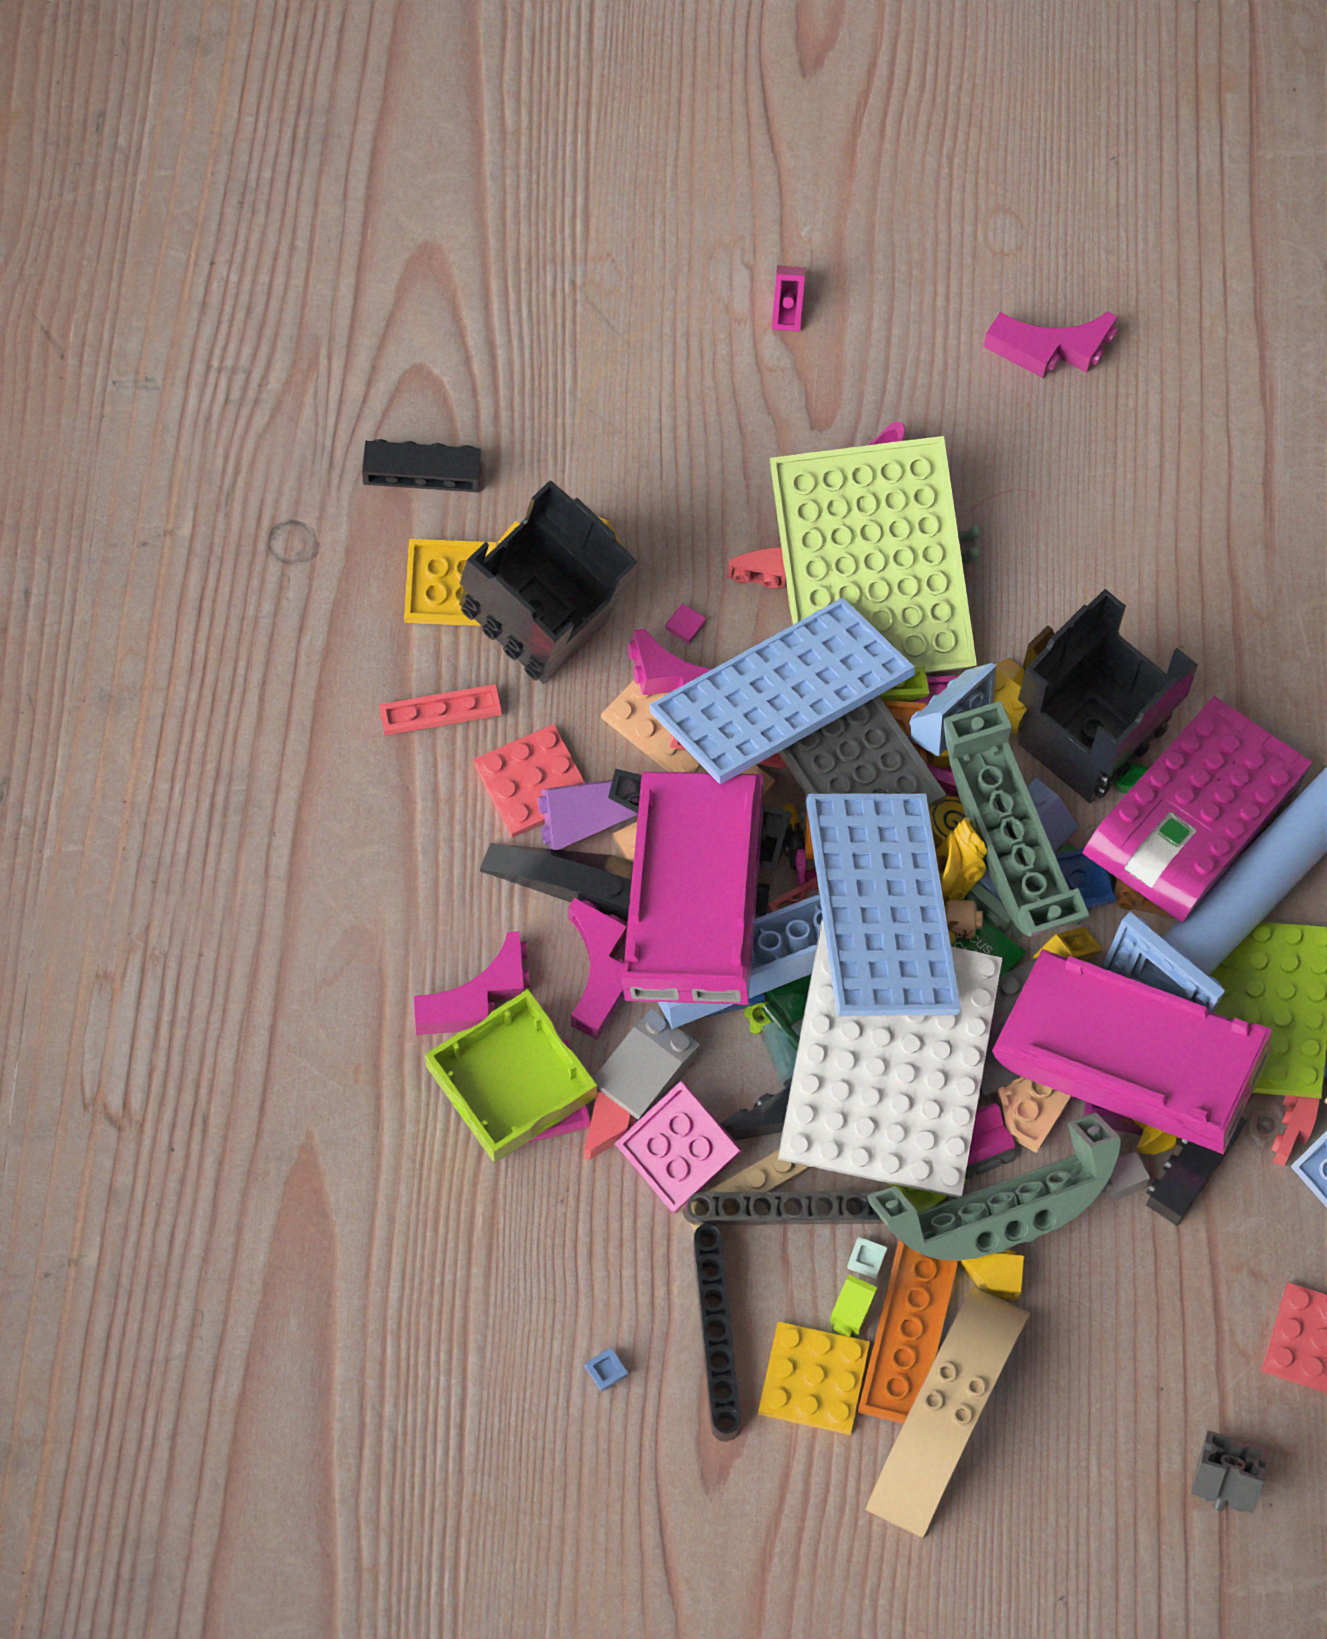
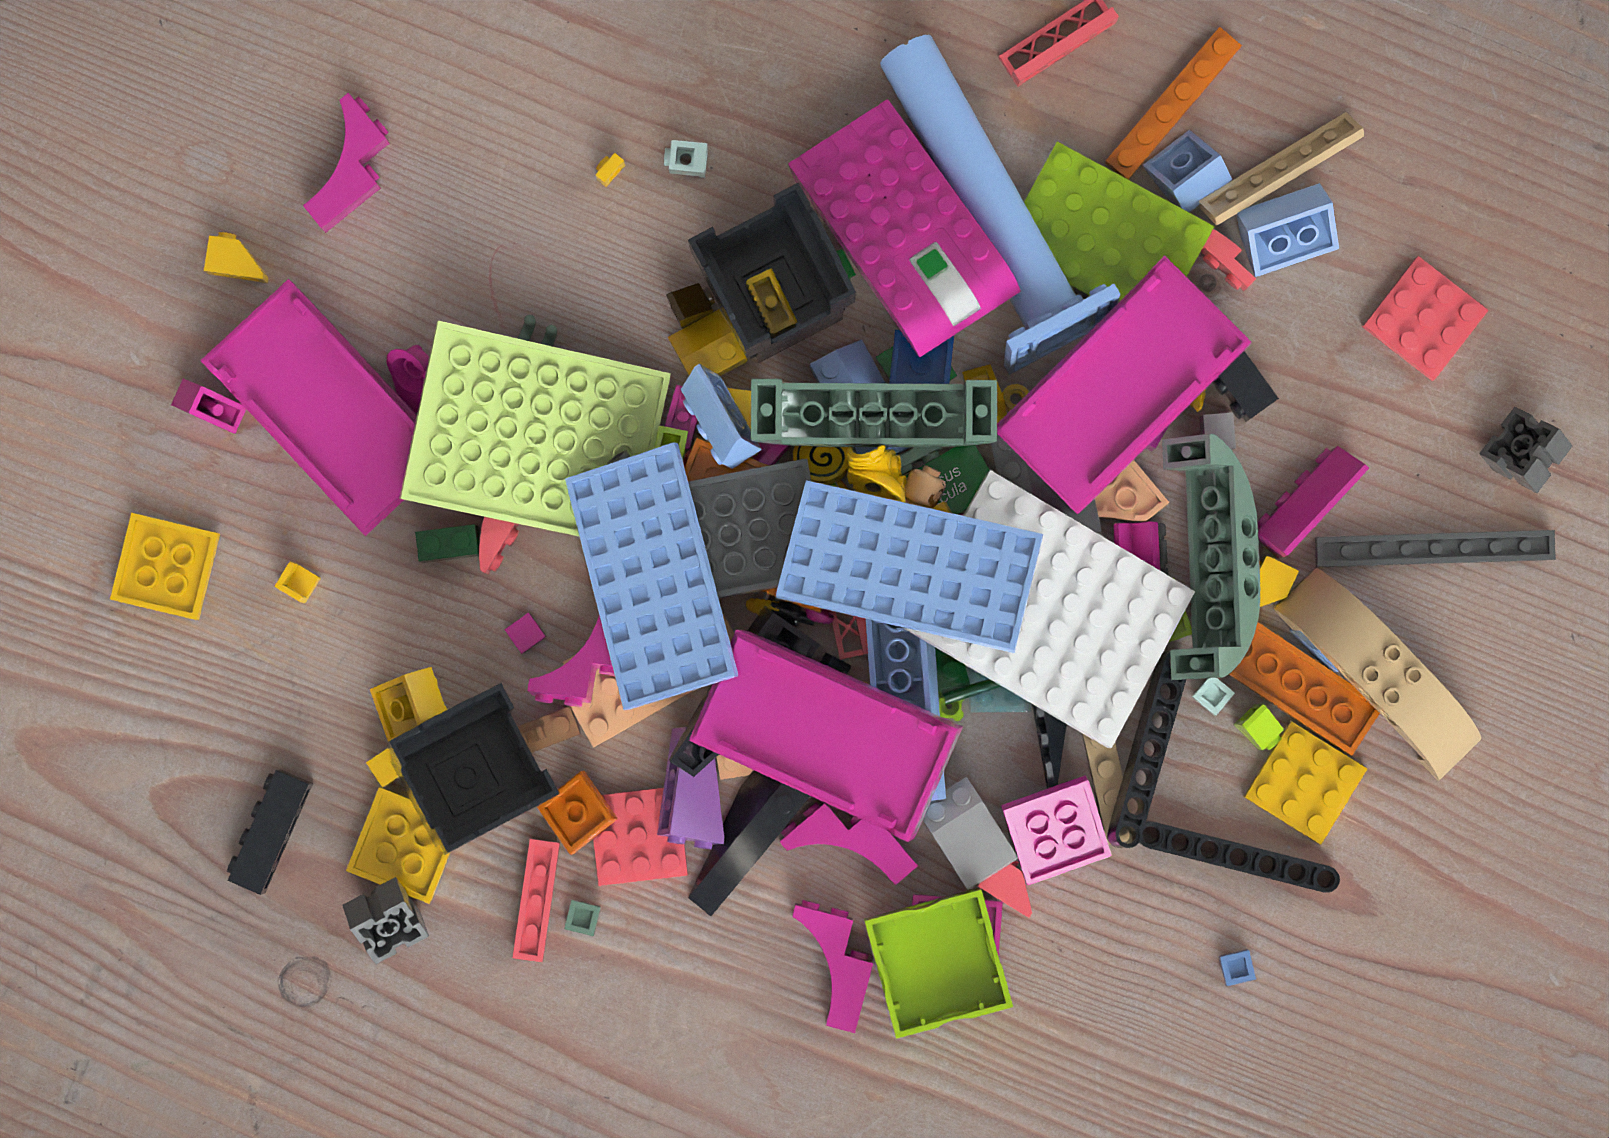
camera: 70 degrees left, 20 degrees up
none -> yellow plate [110,513,220,621]
none -> dark pink piece [200,279,417,536]
none -> yellow slope [204,232,269,283]
none -> yellow panel [274,561,321,603]
none -> dark grey brick [342,877,429,964]
none -> dark green brick [415,524,480,563]
none -> medium nougat plate [517,706,581,753]
none -> orange tile [537,771,618,855]
none -> sand green plate [564,899,601,936]
none -> yellow plate [596,153,625,187]
none -> light aqua brick [664,140,708,178]
none -> yellow brick [746,268,798,338]
none -> dark pink slope [1257,446,1369,559]
none -> dark grey plate [1315,530,1556,567]

